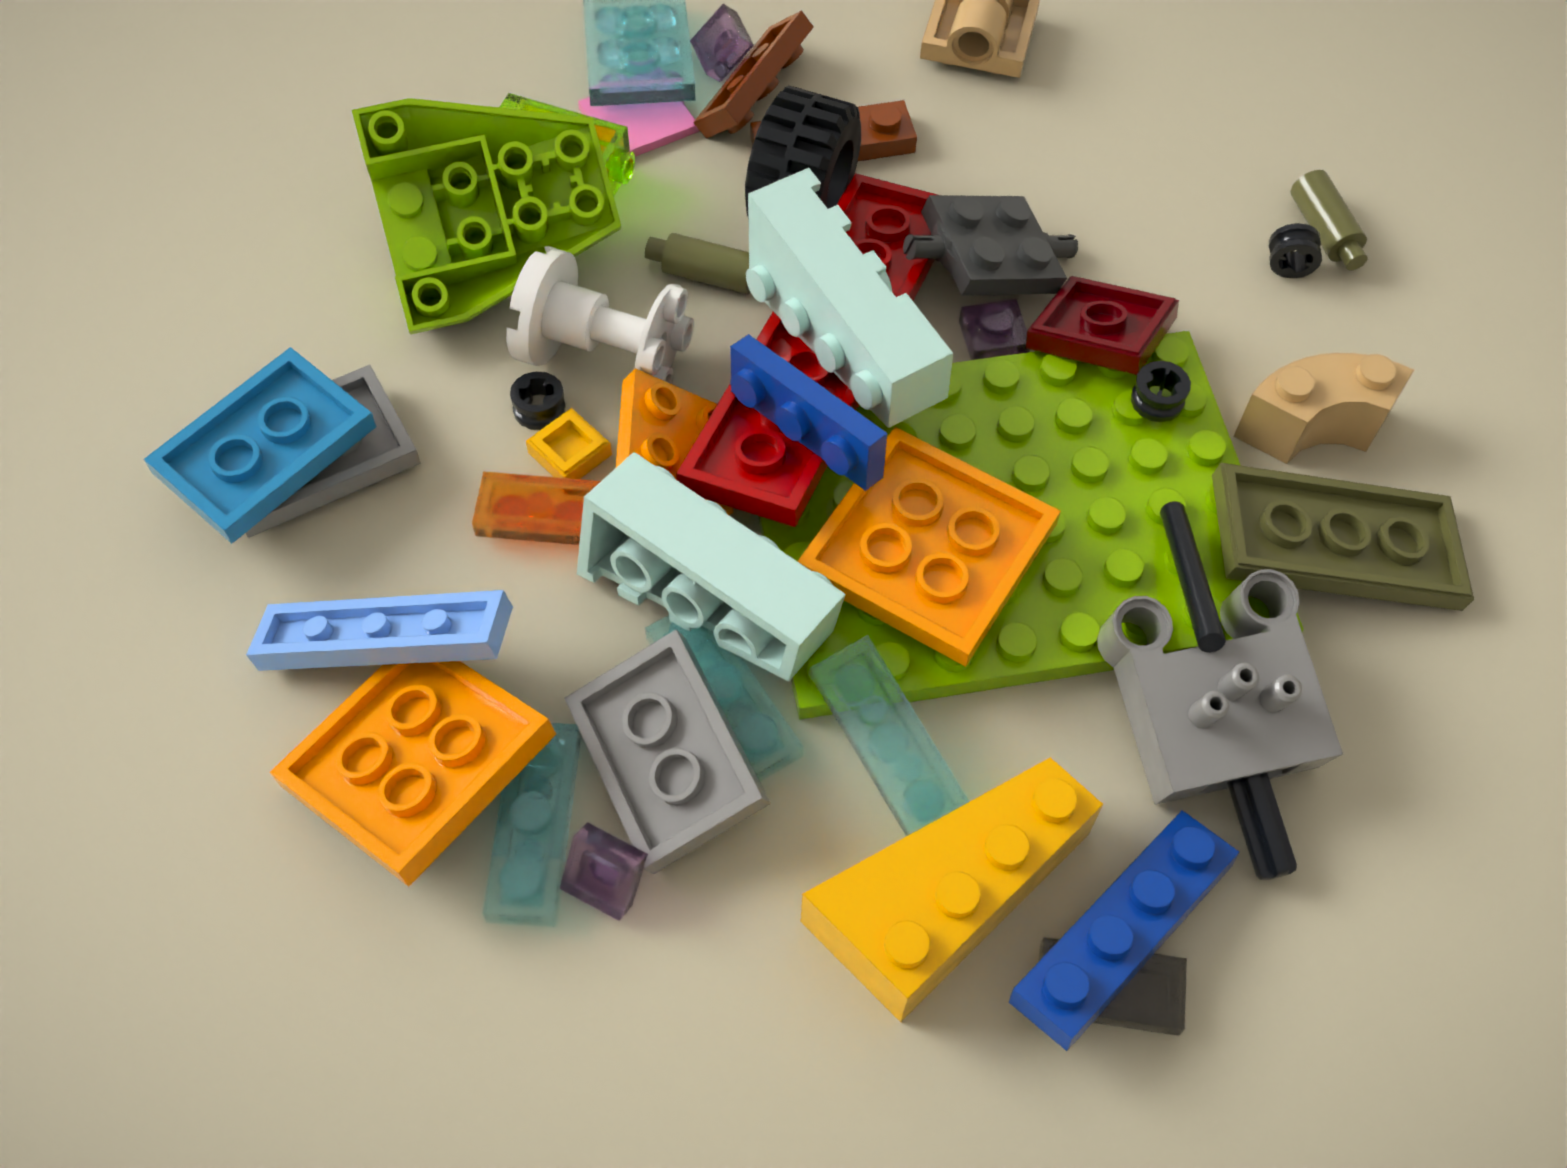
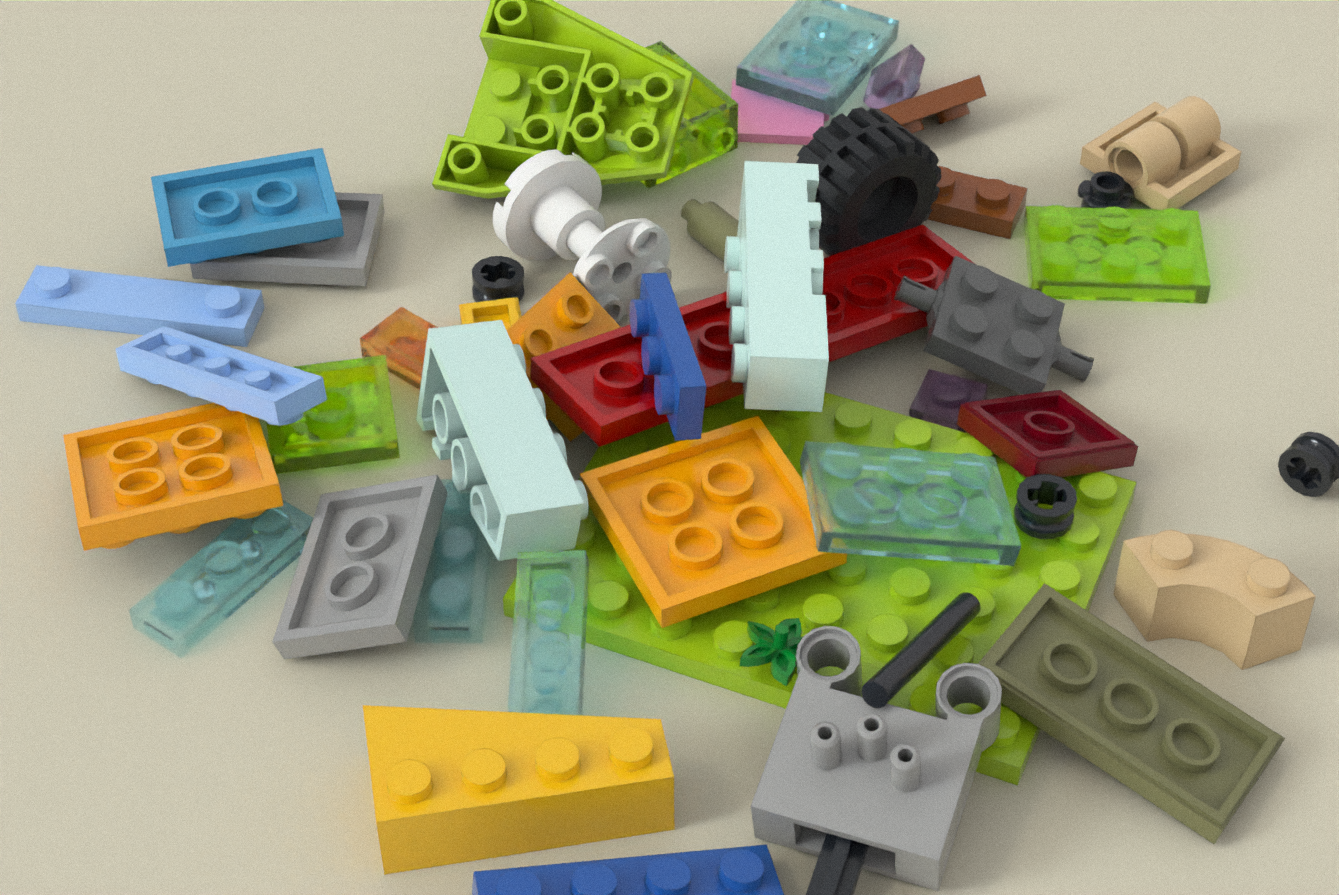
camera: 35 degrees right, 15 degrees down
clear purple plate [559,822,648,921] -> none
none -> light blue plate [15,265,264,347]
none -> clear neon green plate [267,355,400,474]
none -> green plant [740,618,803,686]
none -> clear light blue plate [800,441,1021,566]
none -> clear neon green plate [1024,205,1211,304]
none -> black plate [1077,171,1134,223]

